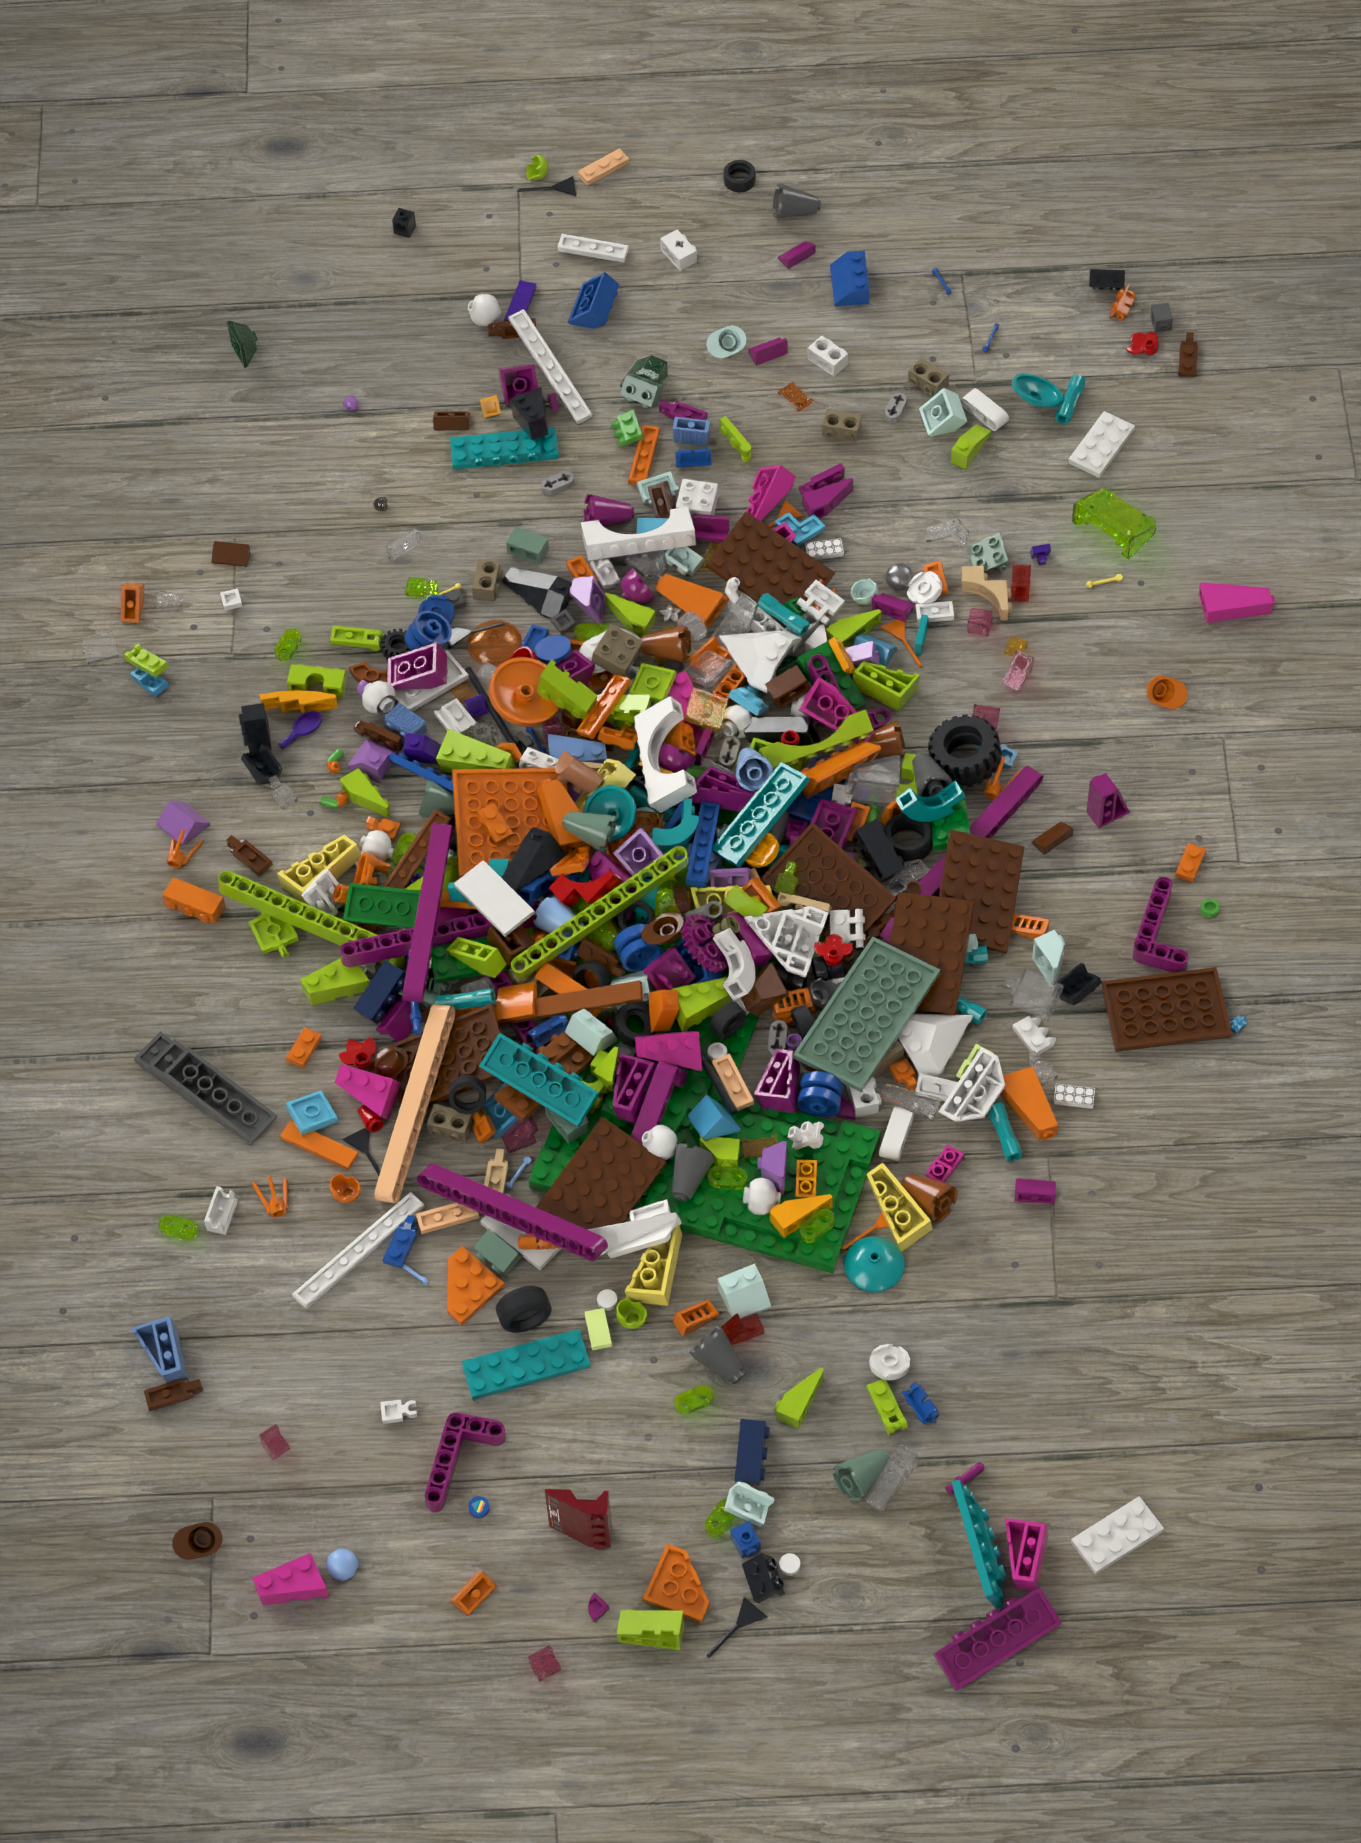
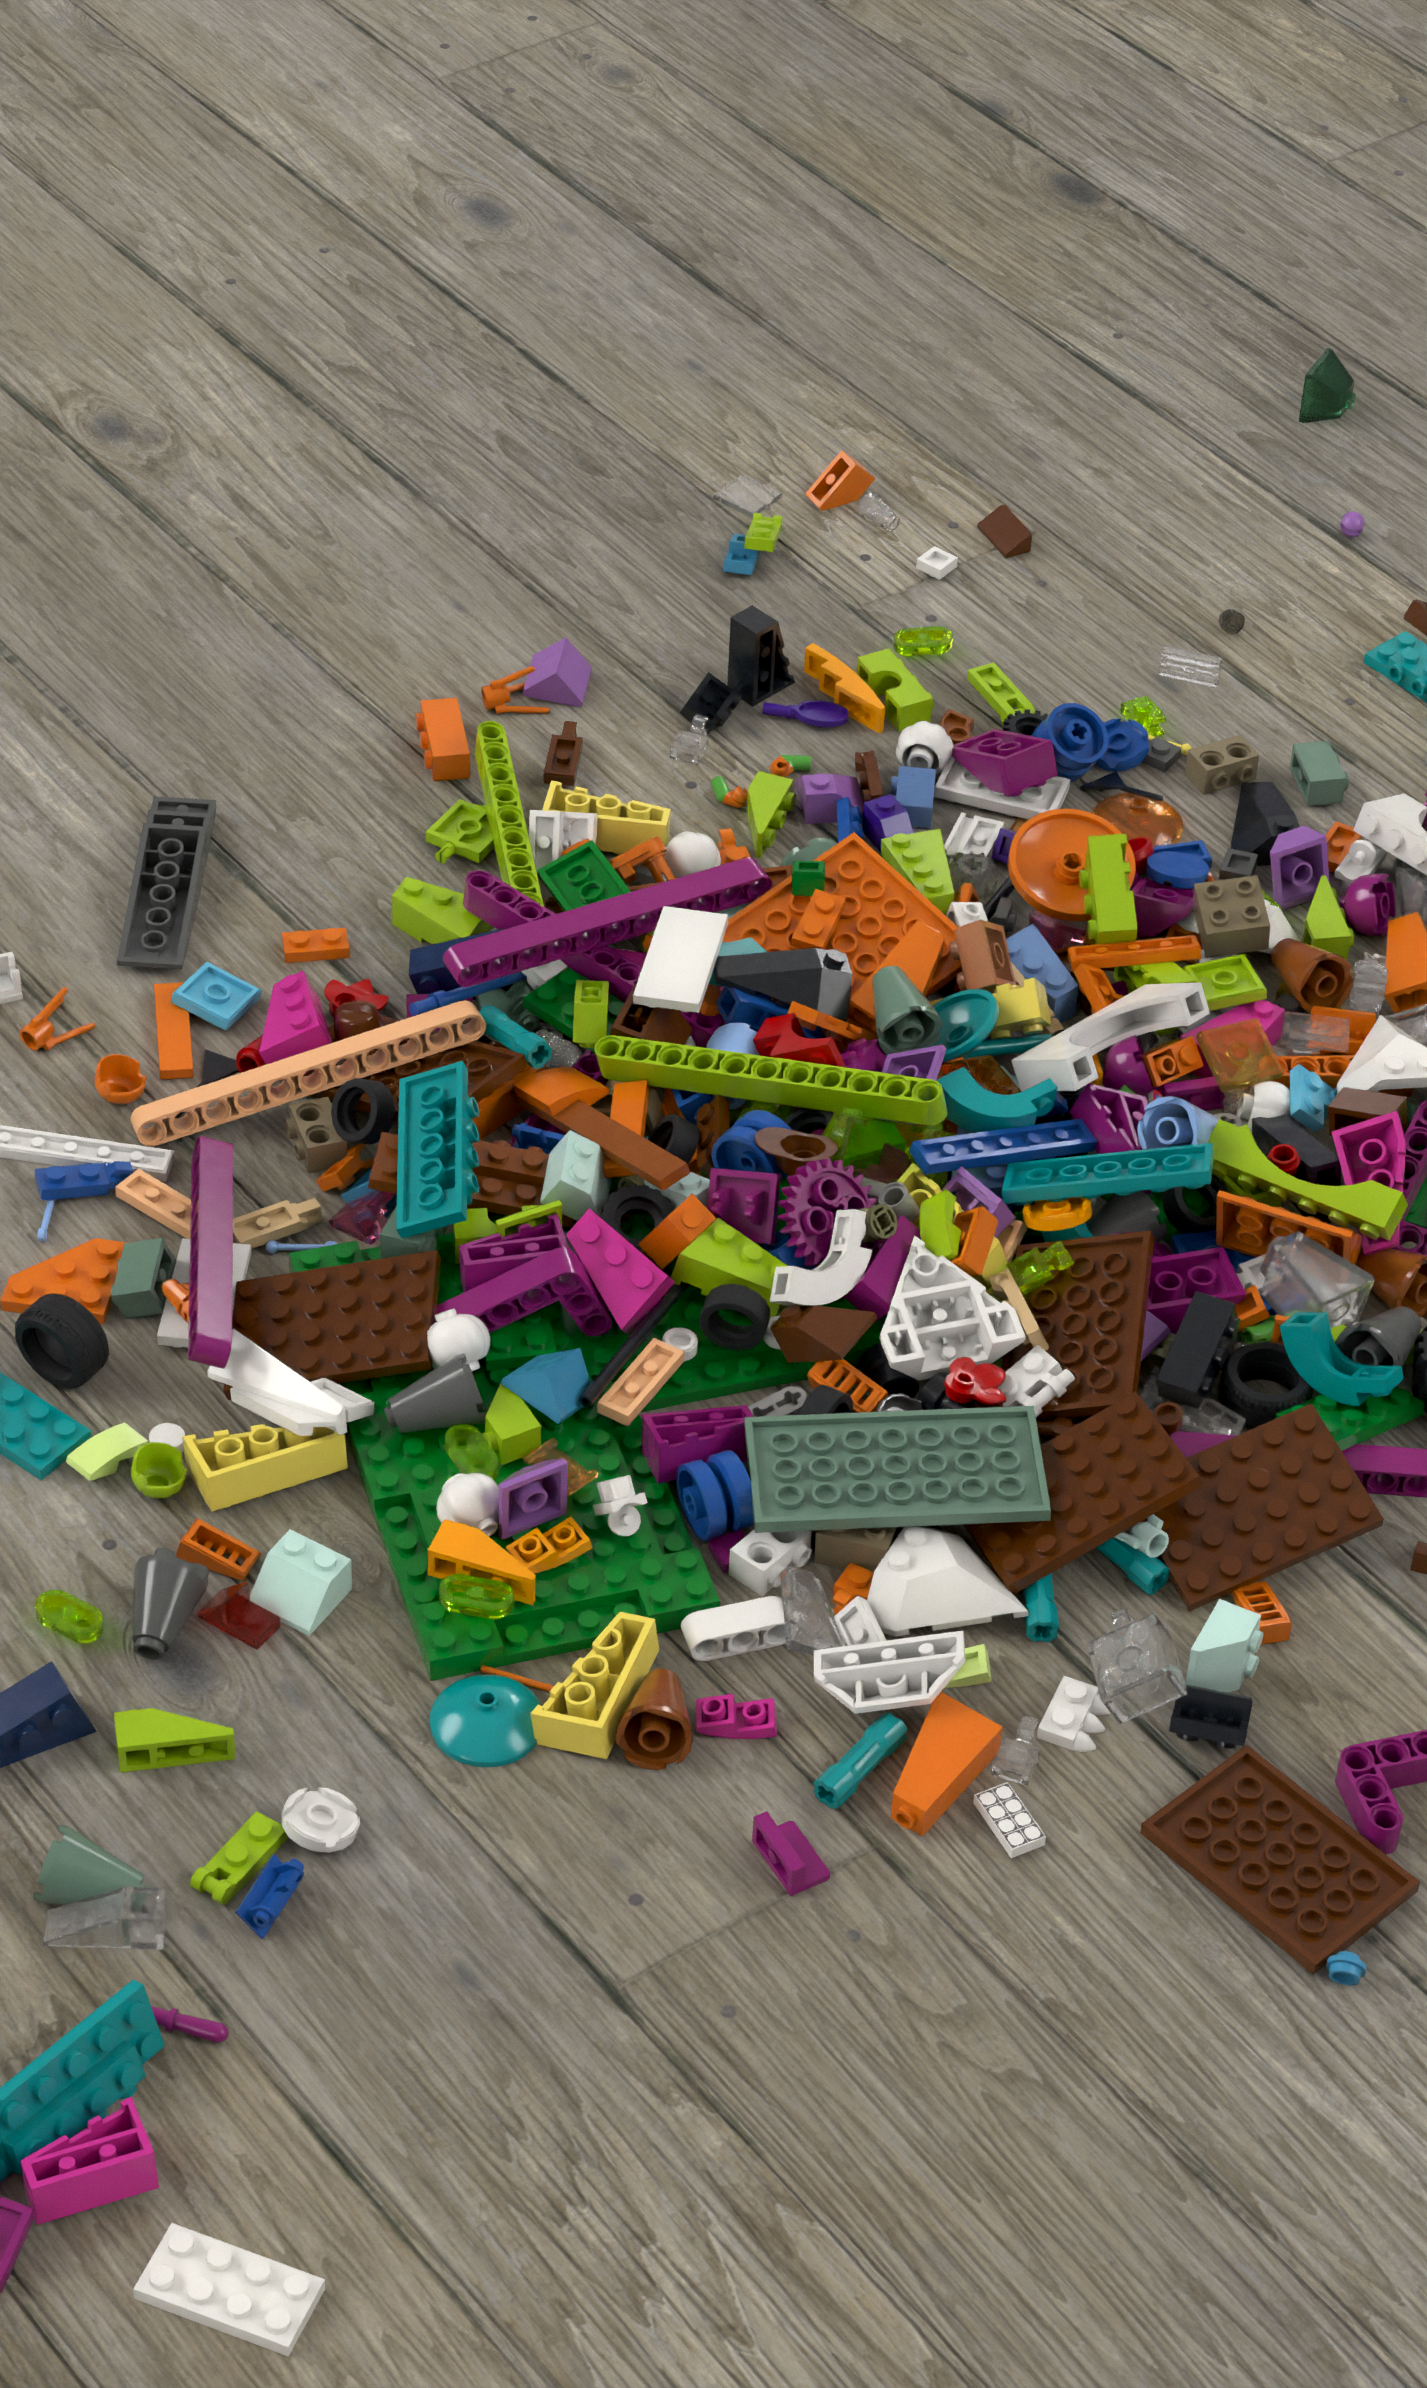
camera: 50 degrees right, 15 degrees down
none -> green slope [792,860,825,896]

